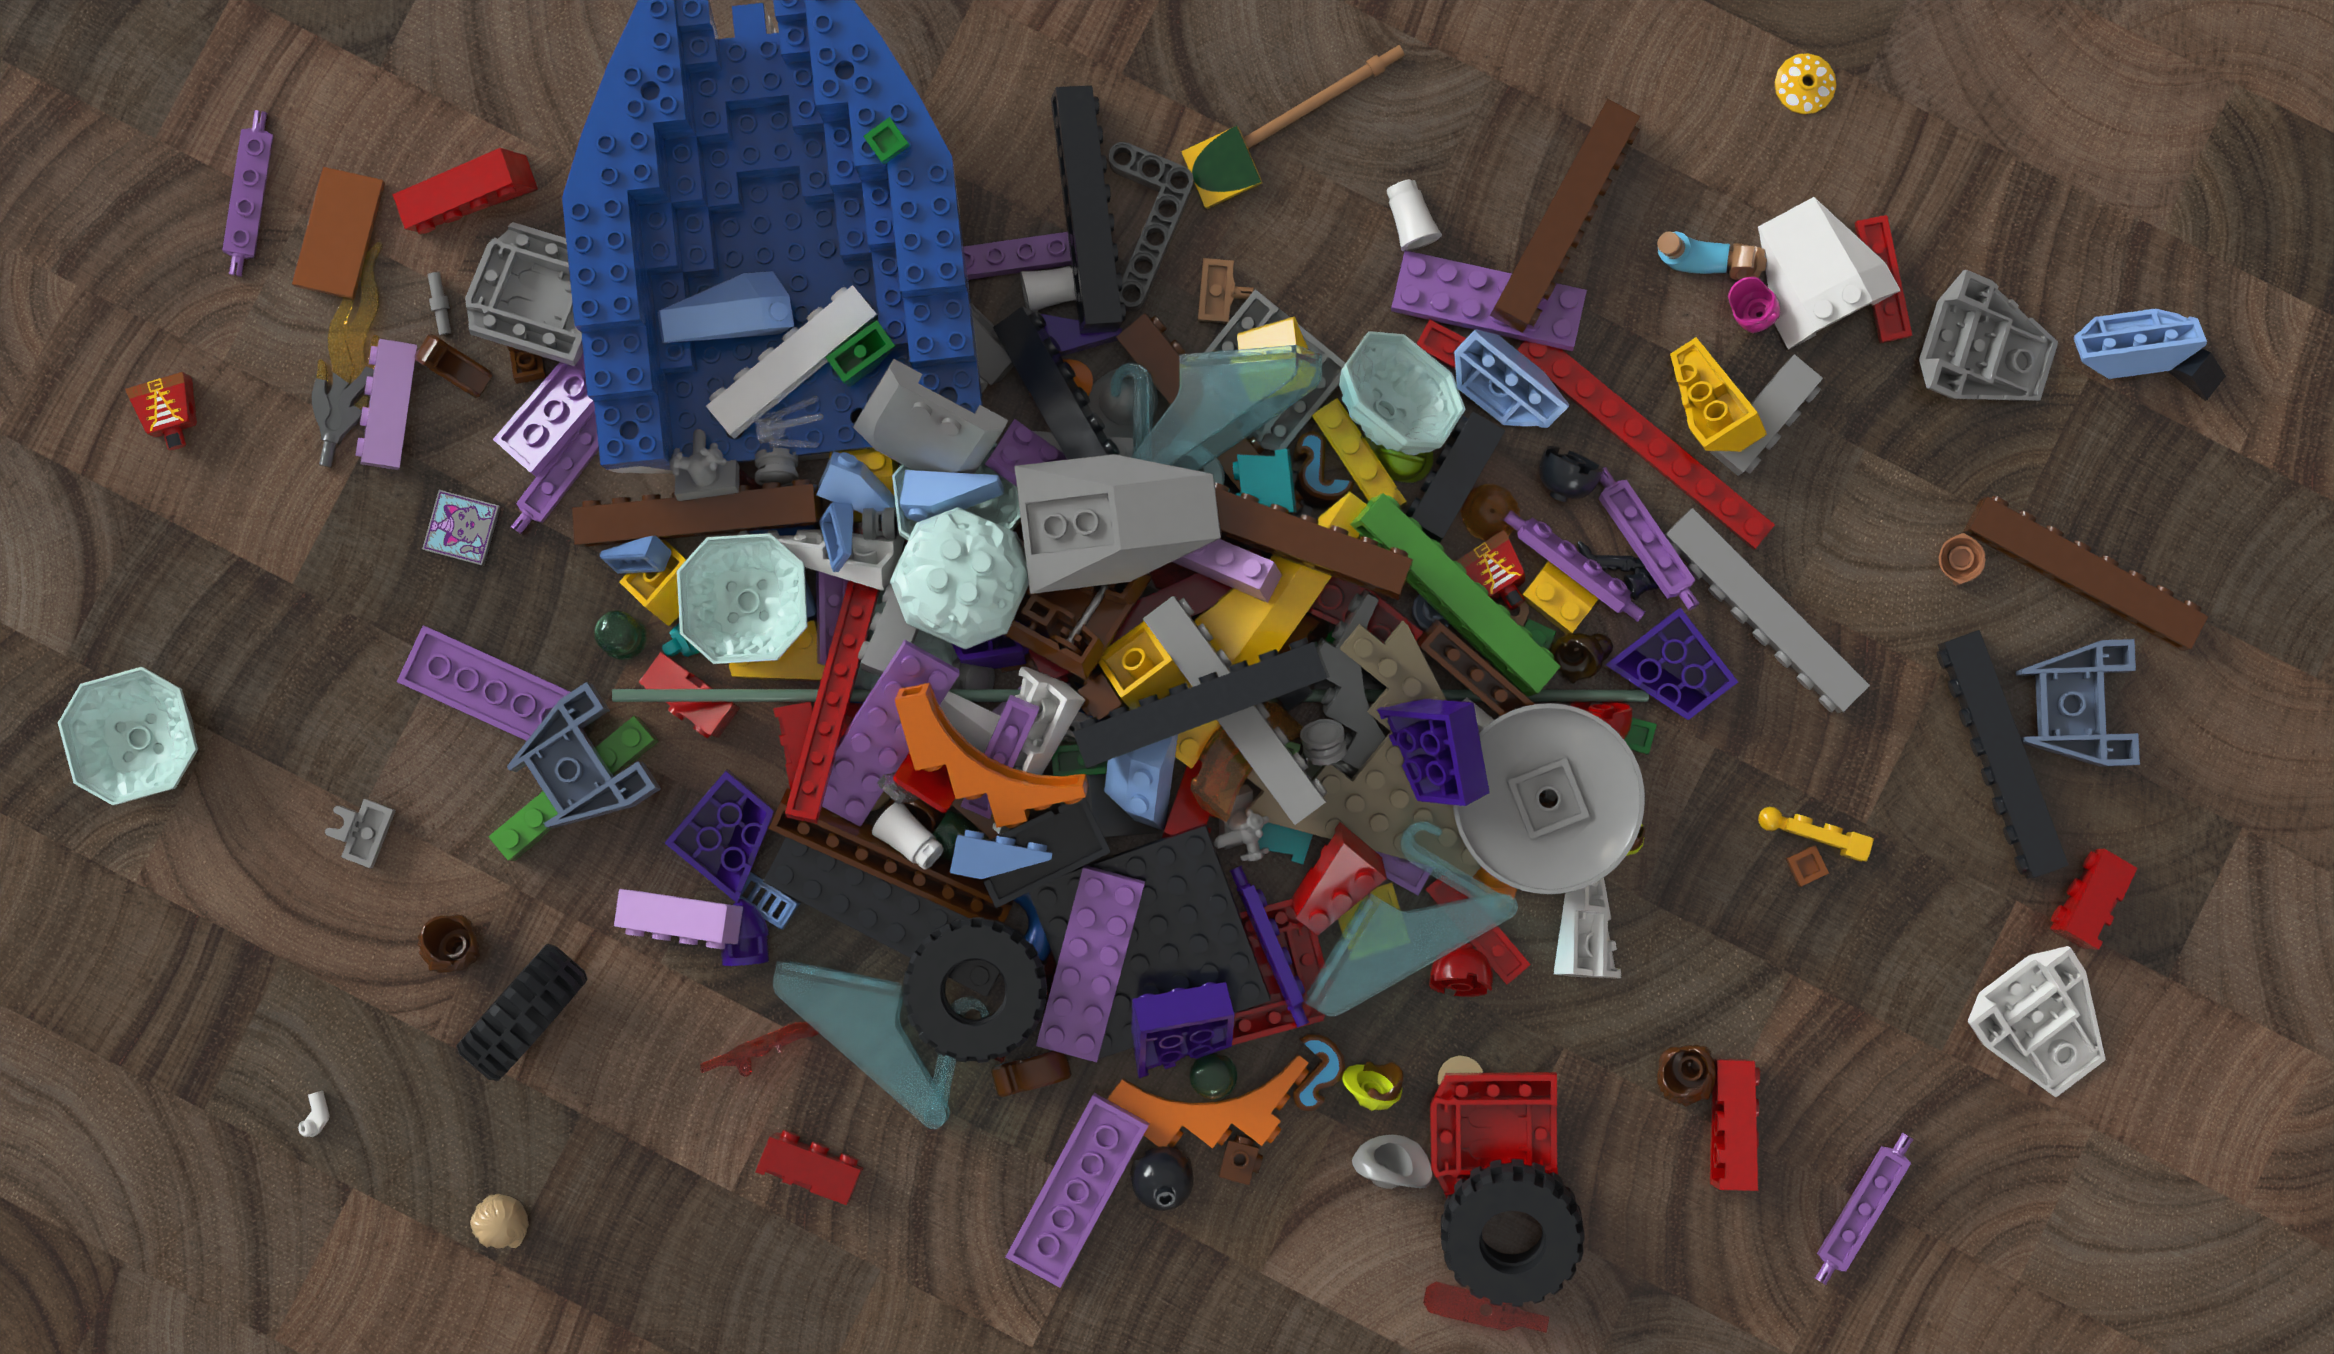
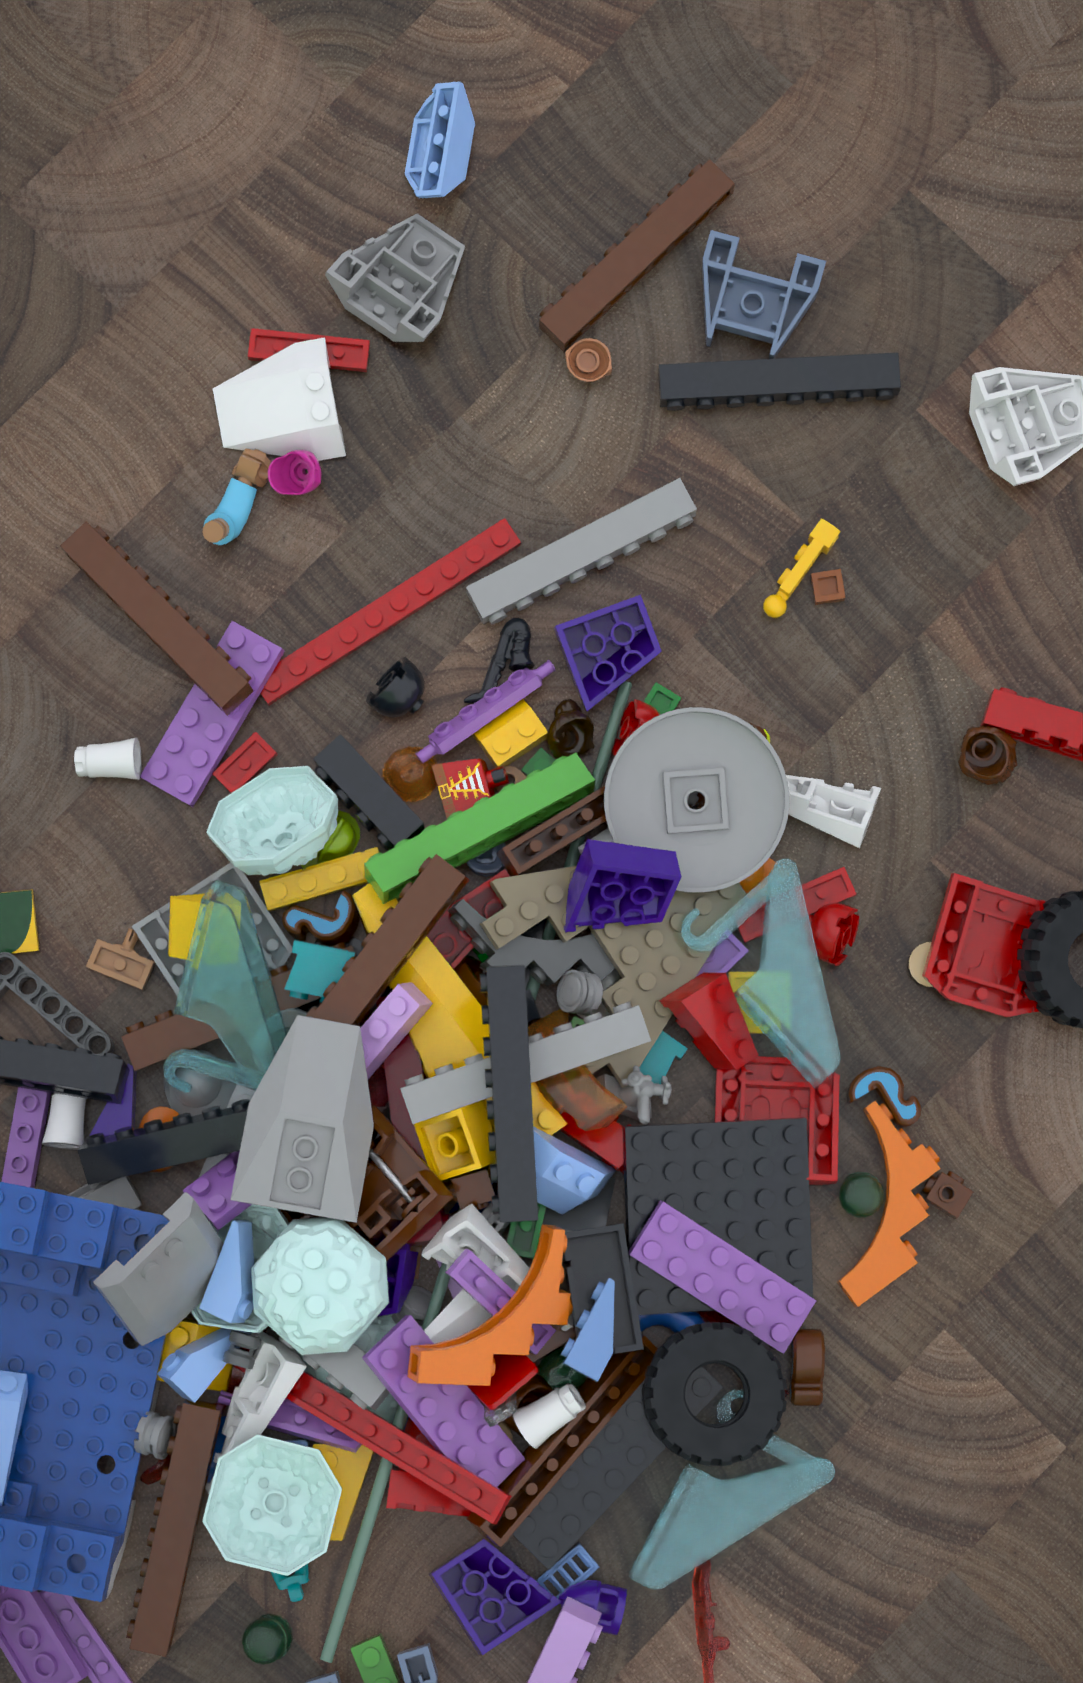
camera: 75 degrees left, 5 degrees down
medium blue slope [600,536,671,574] -> none
yellow slope [619,540,687,626] -> none
red wedge [639,652,740,739] -> none
light grey piece [669,429,740,501] -> none
white brick [706,285,878,439] -> none
clear plant [755,396,823,448] -> none
red wedge [755,1129,863,1205] -> none
medium blue slope [819,502,853,572] -> none
green slope [826,320,896,387] -> none
medium lavender plate [1005,1093,1150,1288] -> none
black cylinder [1130,1146,1194,1211] -> none
dark purple wedge [1131,982,1235,1078] -> none
dark purple plate [1230,865,1309,1027] -> none
neon yellow piece [1342,1061,1403,1111] -> none
light grey hat [1352,1135,1433,1189] -> none
light blue wedge [1454,329,1569,428] -> none
medium lavender plate [1599,467,1699,611] -> none
yellow wedge [1670,337,1767,452] -> none
light grey brick [1710,354,1823,476] -> none
yellow dish [1775,53,1837,115] -> none
red wedge [2050,849,2138,950] -> none
black slope [2168,349,2226,401] -> none

